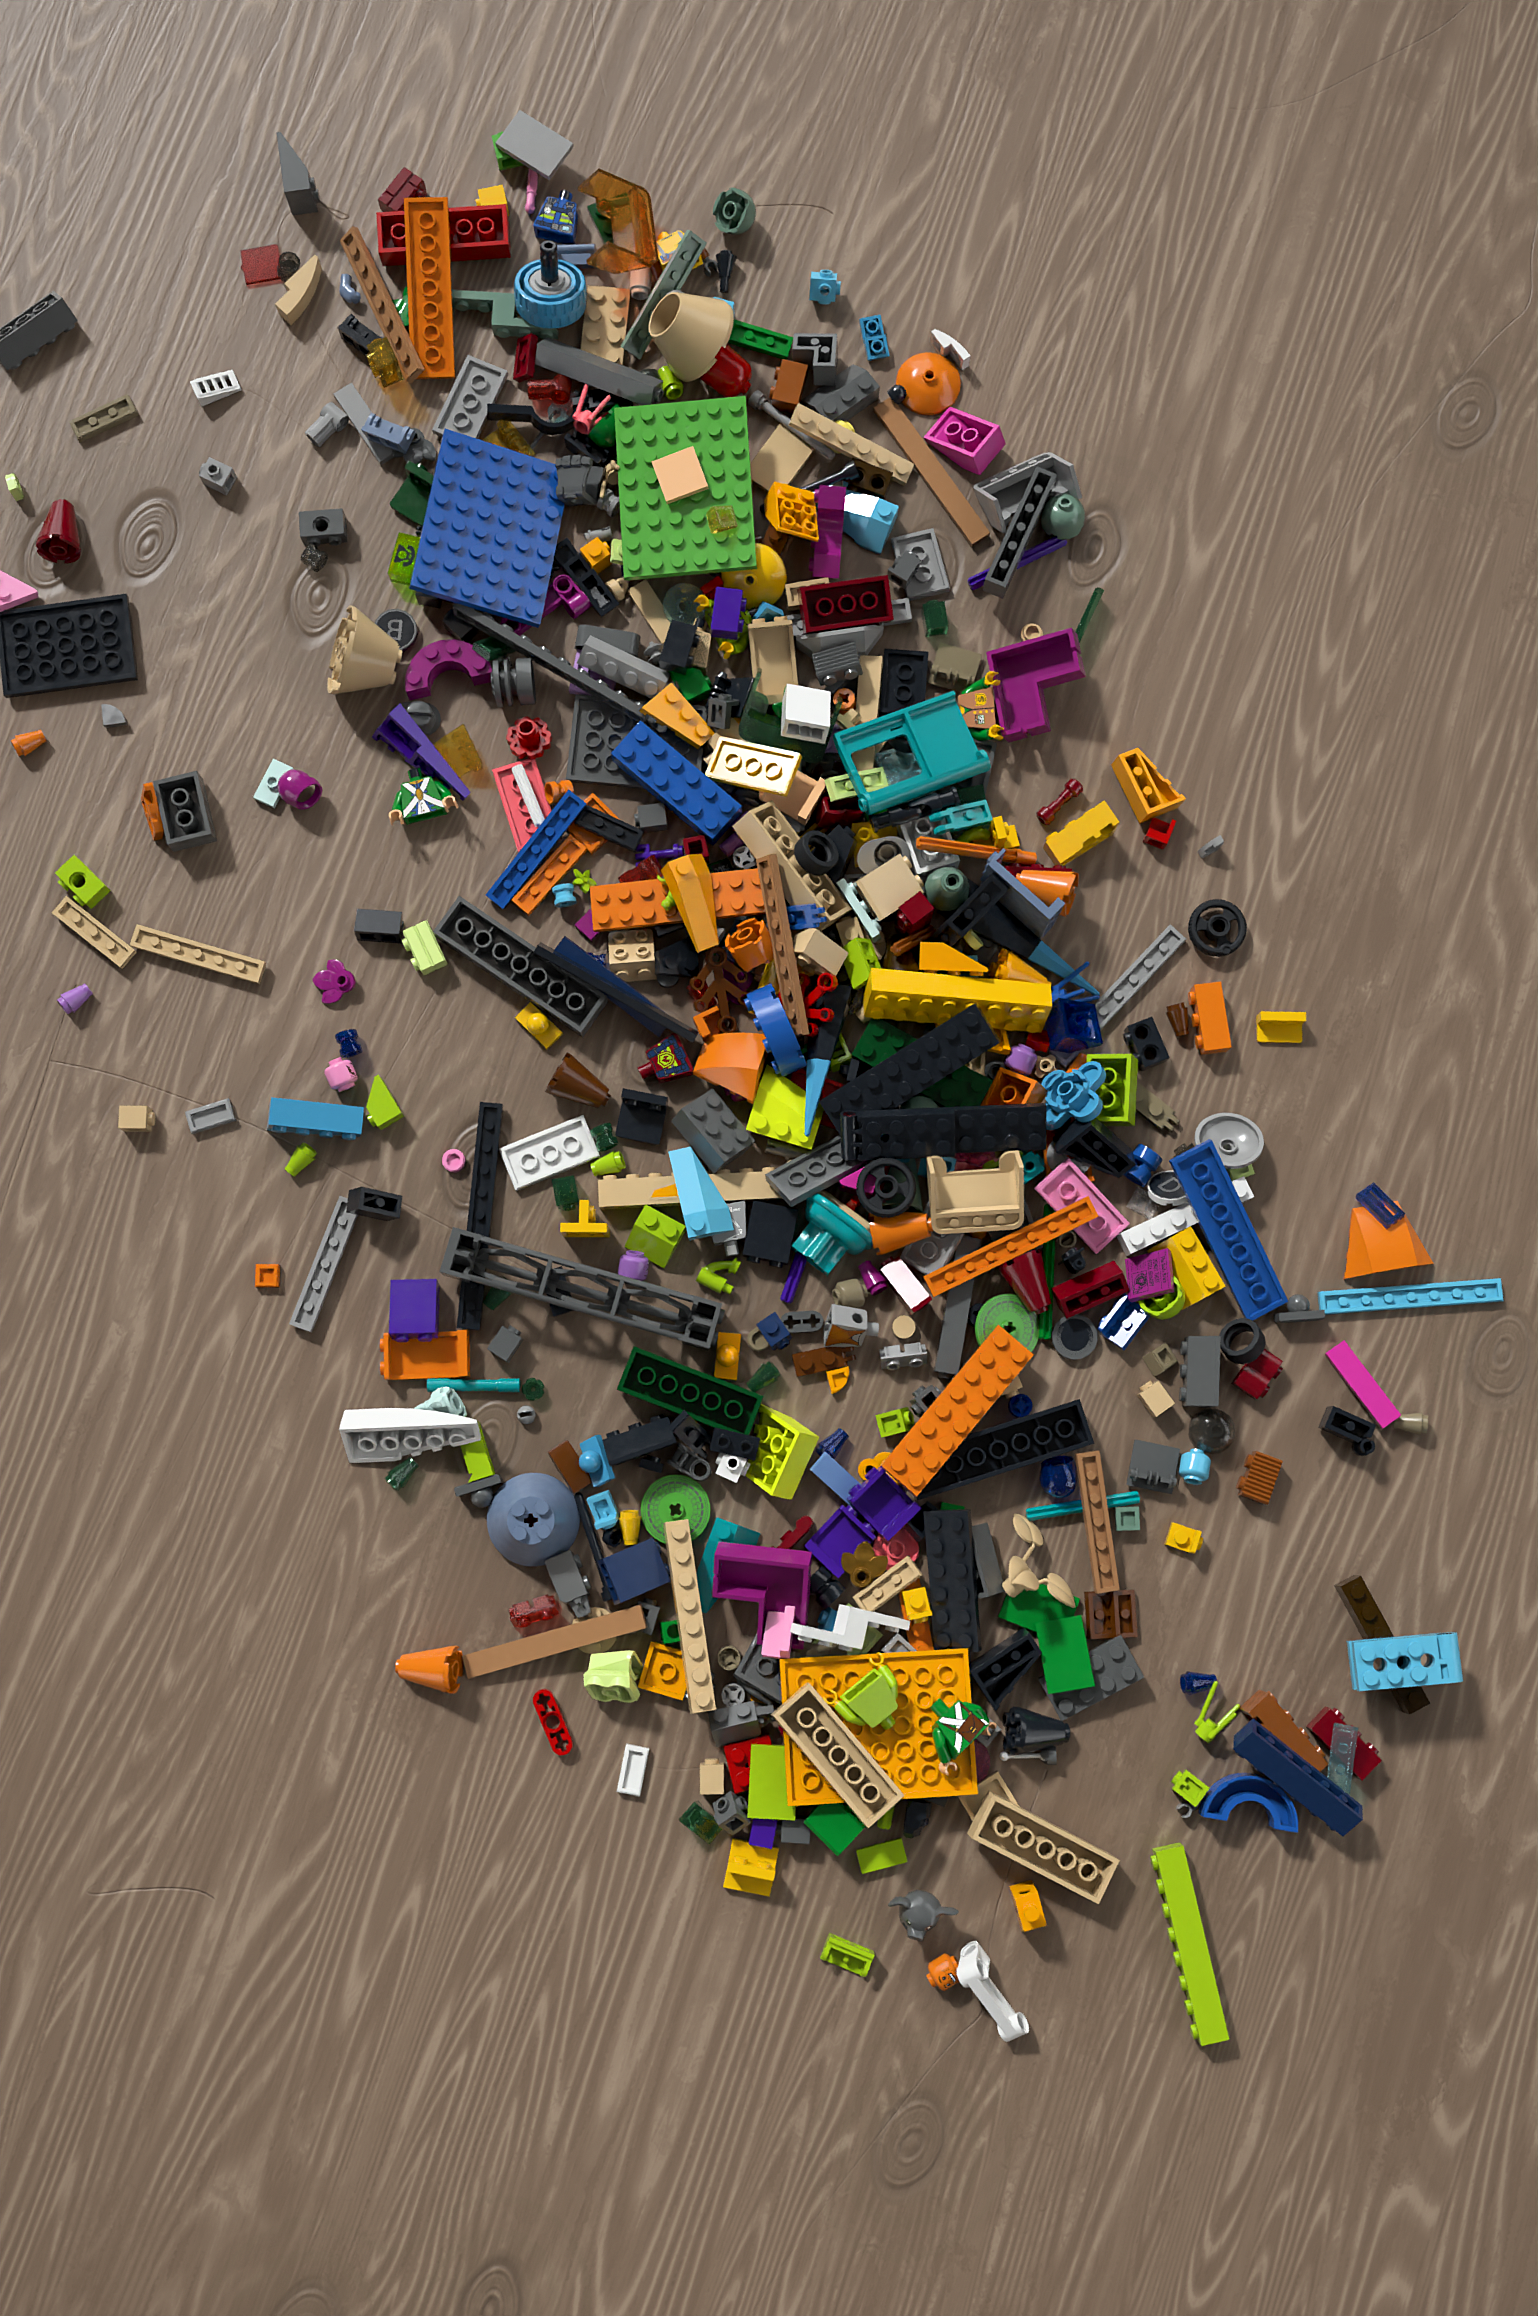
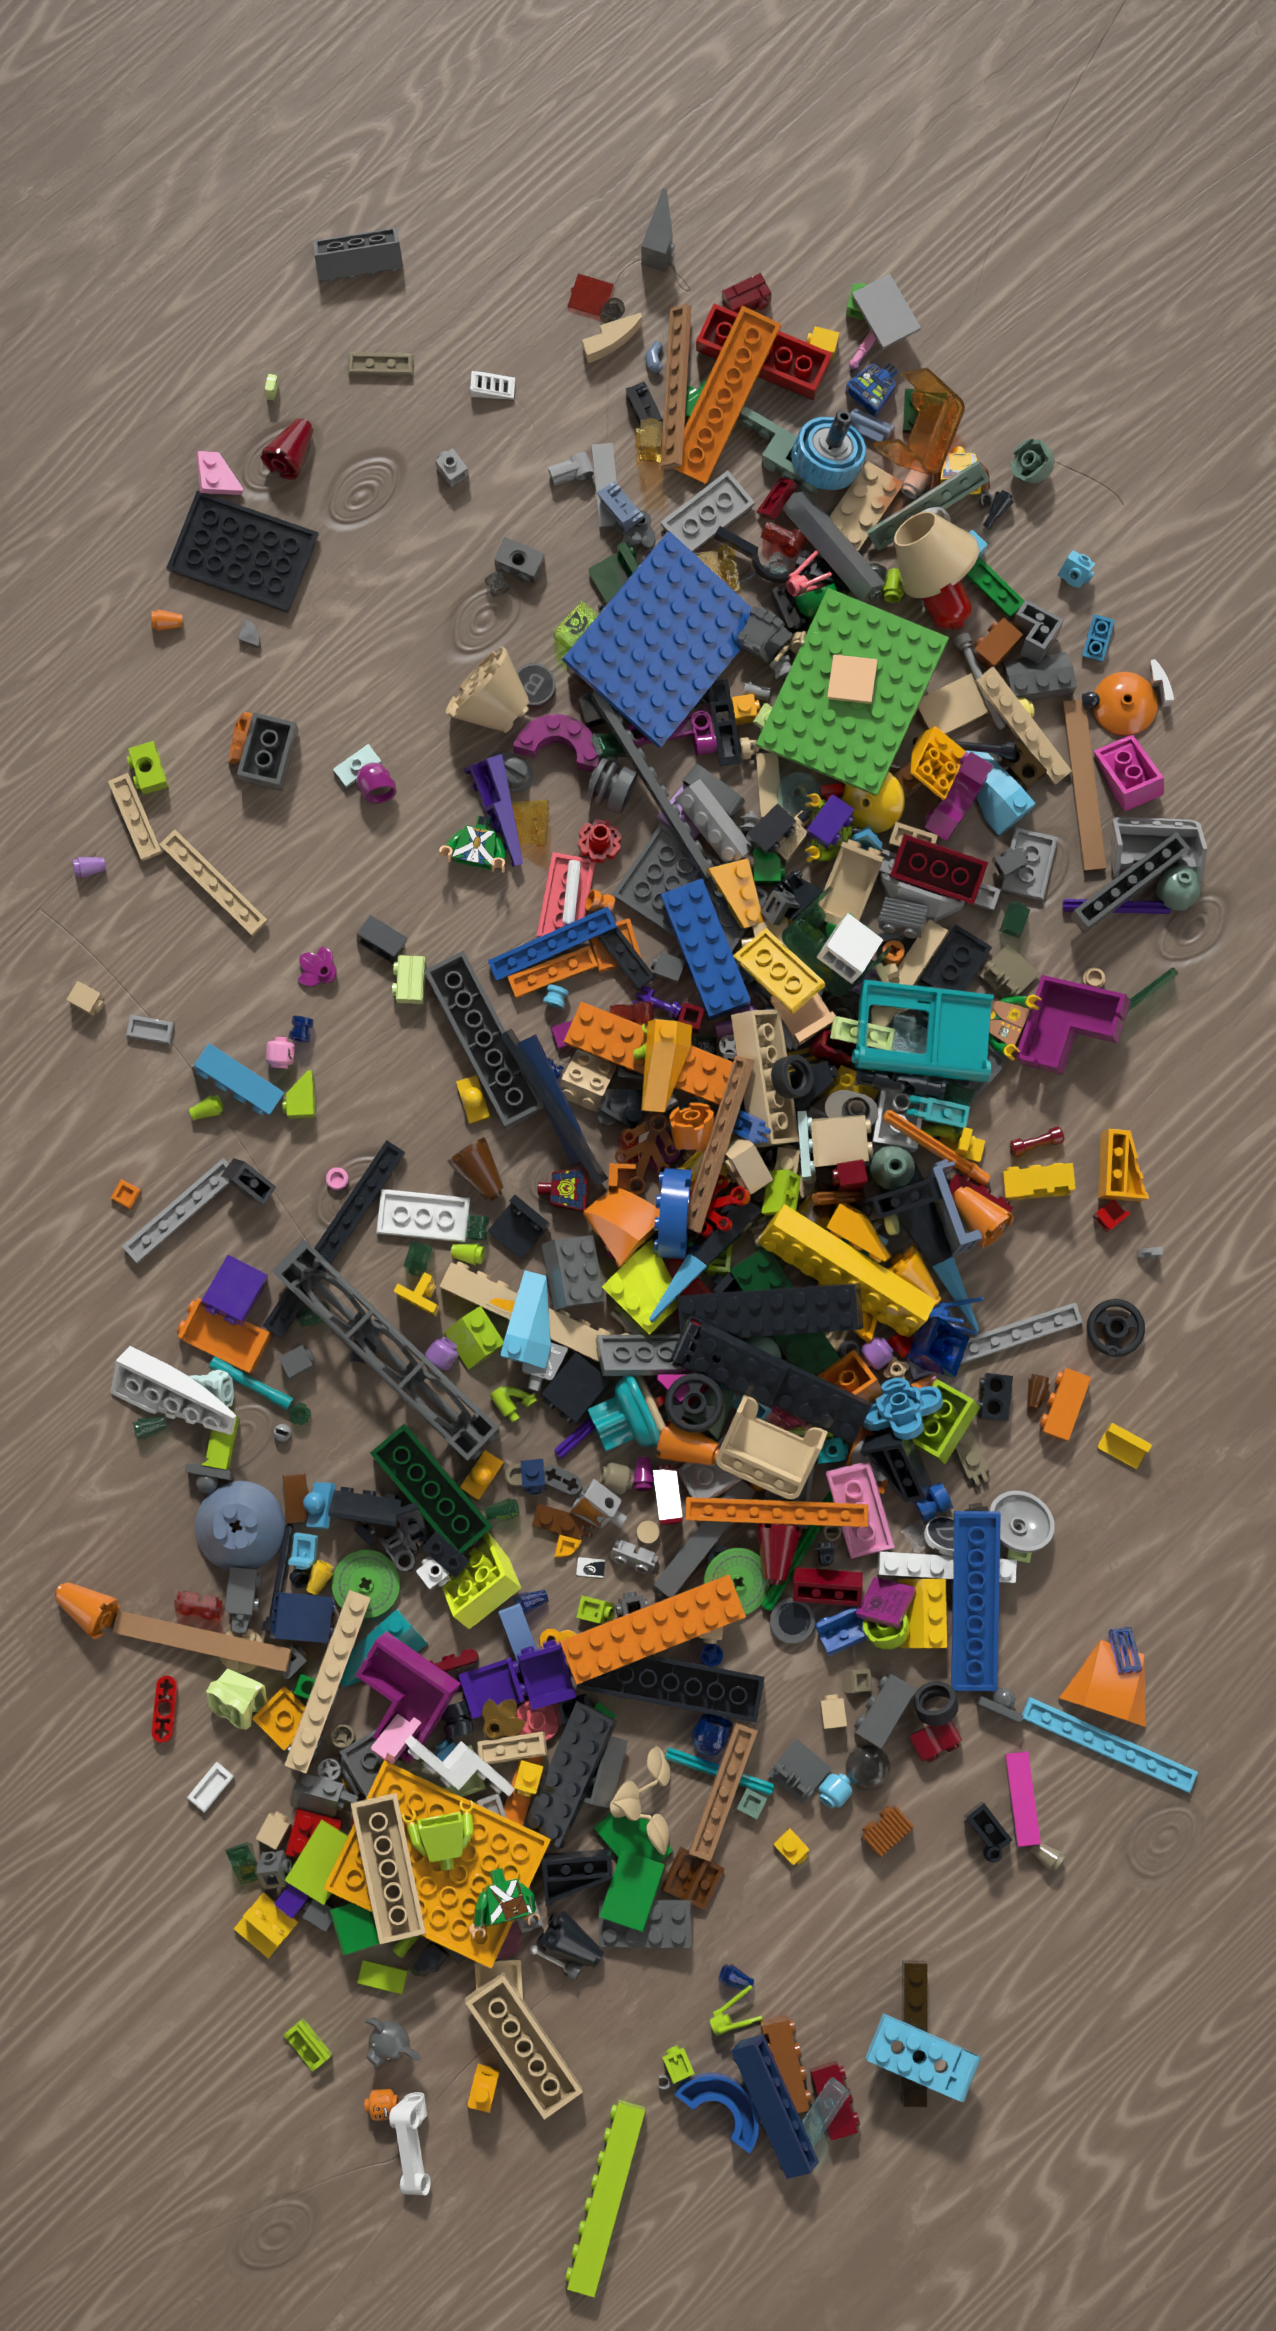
camera: 30 degrees right, 0 degrees up
lime plant [572,869,597,894] -> none
clear yellow slope [706,505,737,533] -> none
none -> sticker [576,1557,605,1578]

